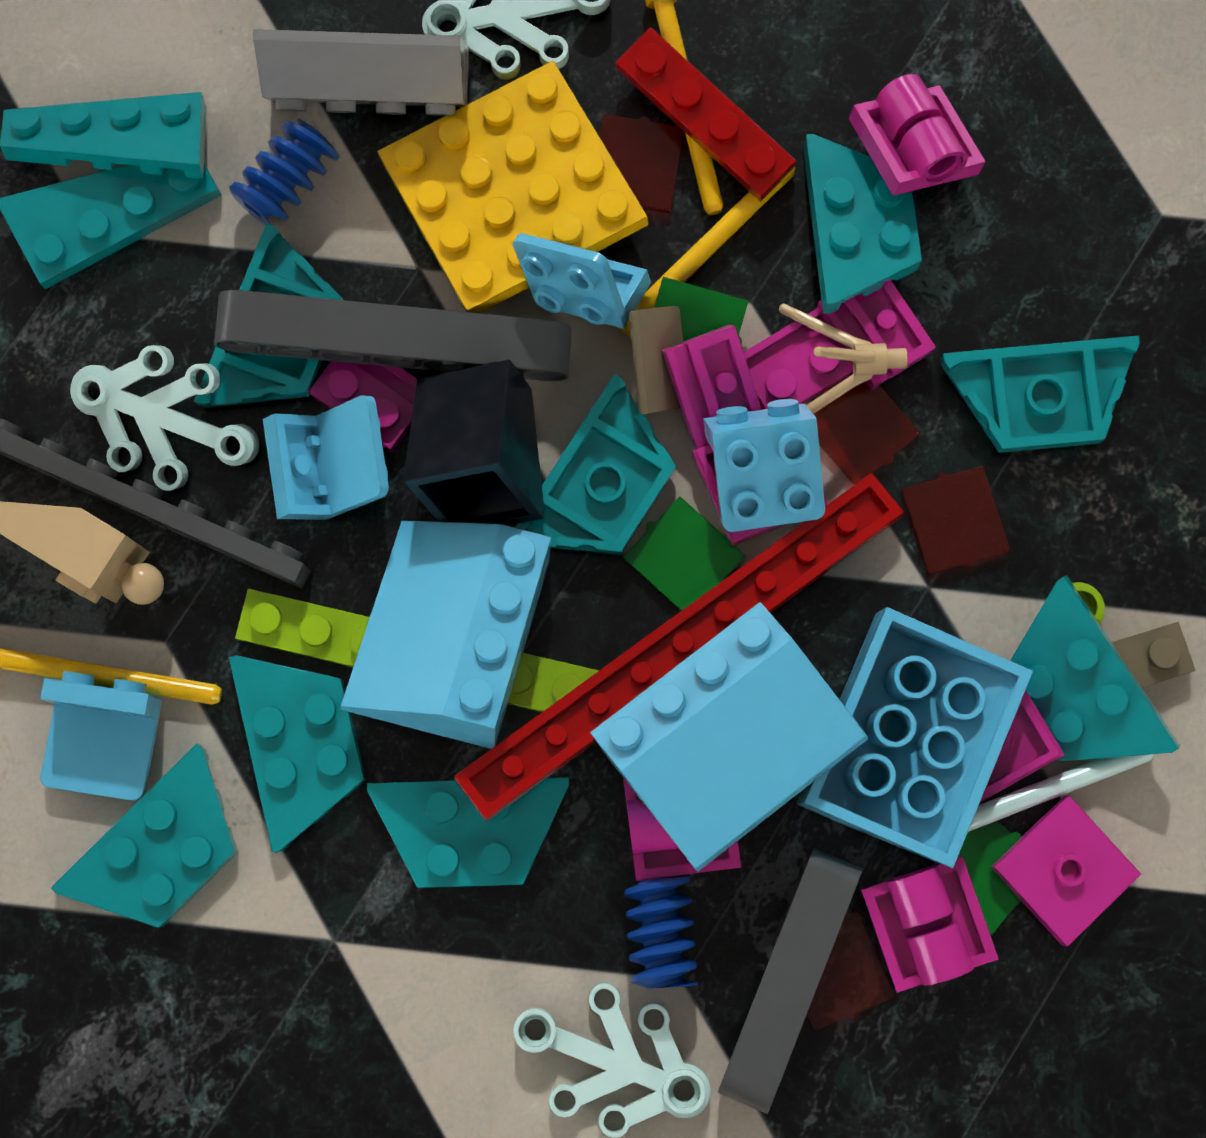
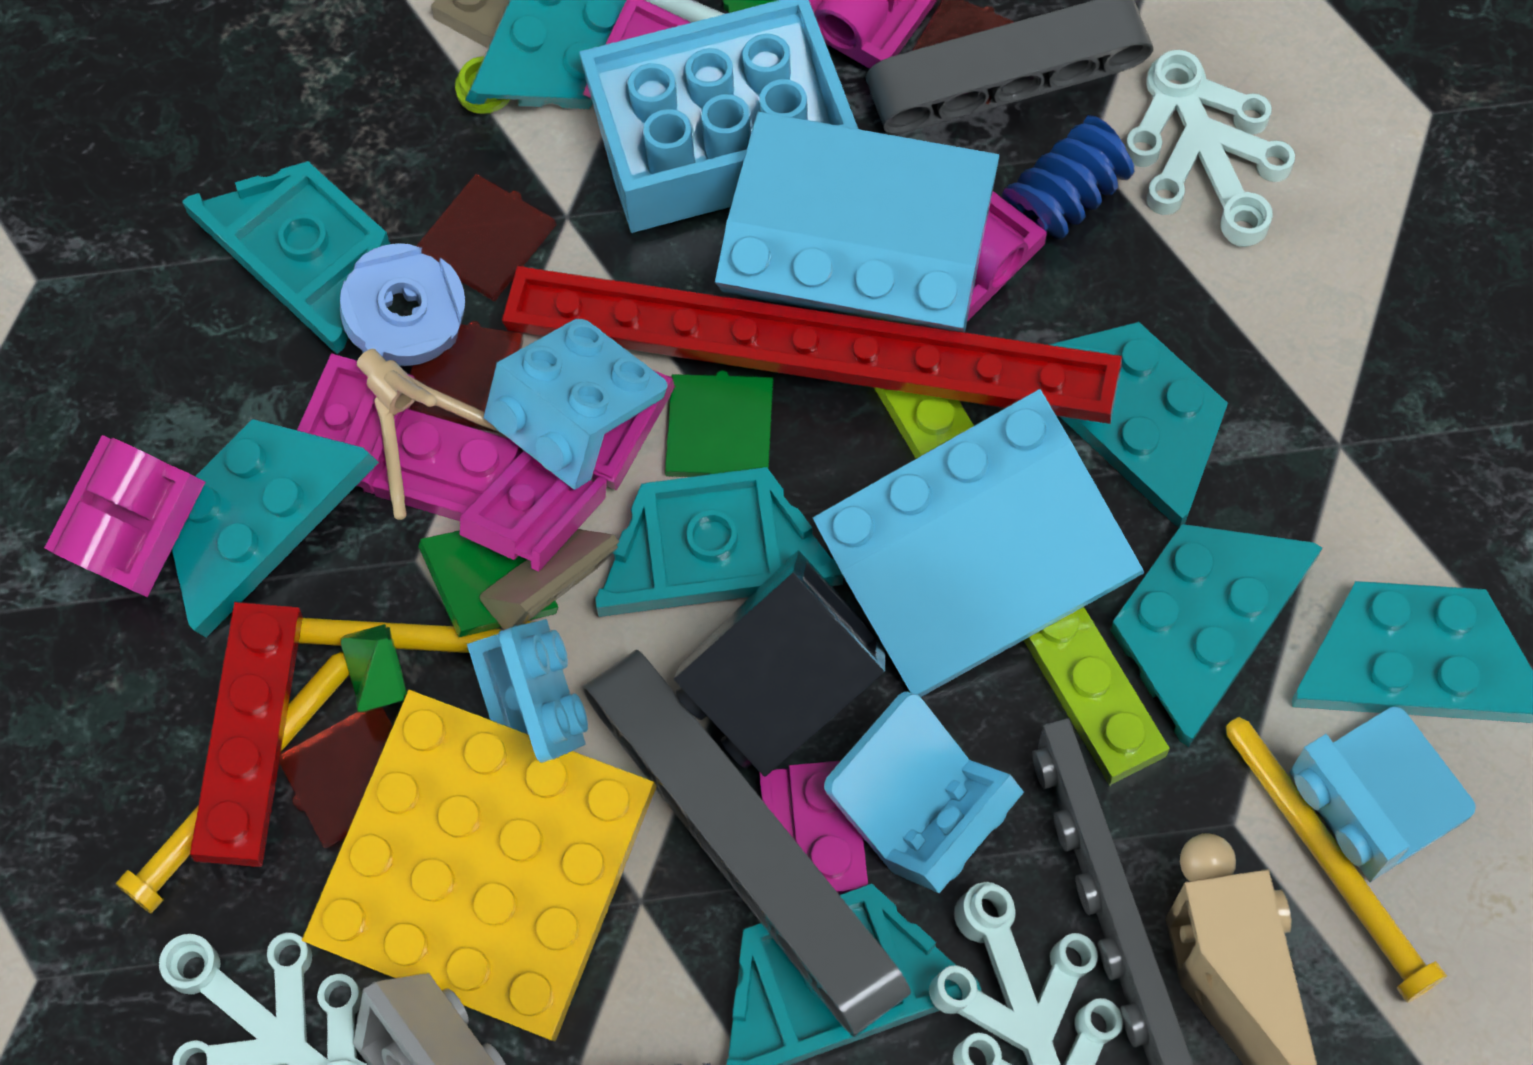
camera: 130 degrees left, 15 degrees down
none -> light blue plate [340,243,465,366]
none -> green slope [341,624,407,712]

